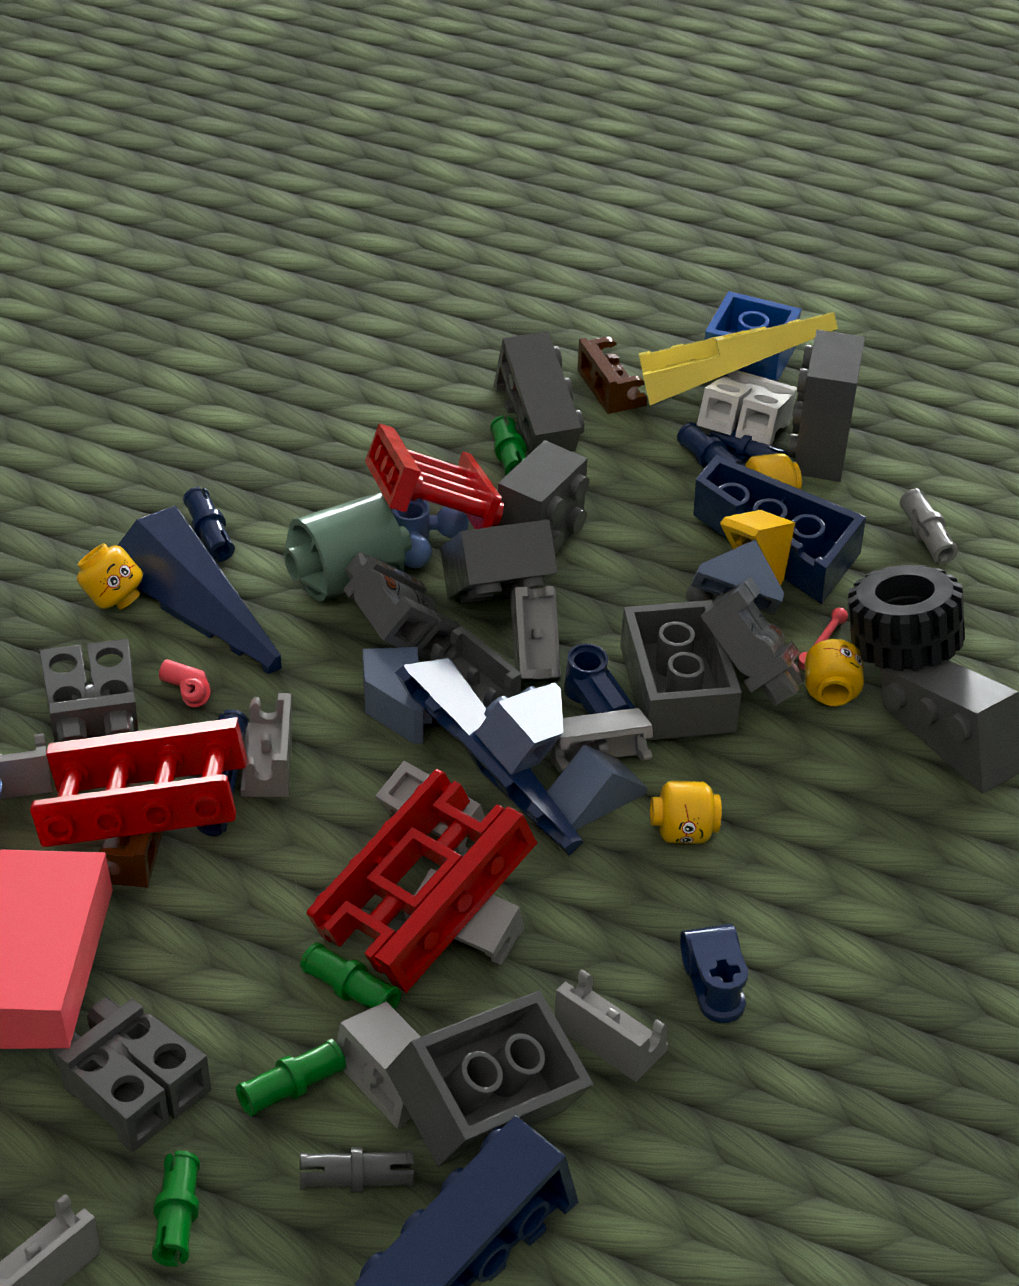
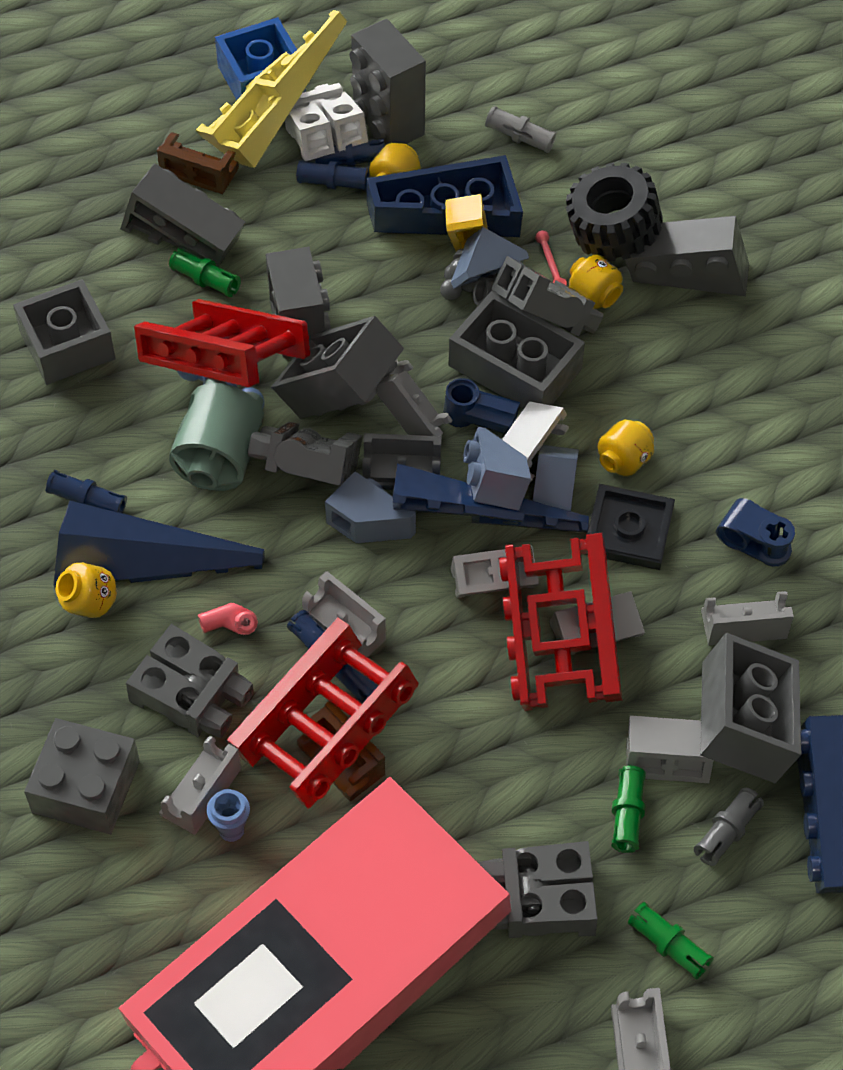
camera: 45 degrees left, 15 degrees up
green pin [300,942,401,1010] -> none
none -> dark grey brick [13,279,116,385]
none -> black tile [584,484,675,570]

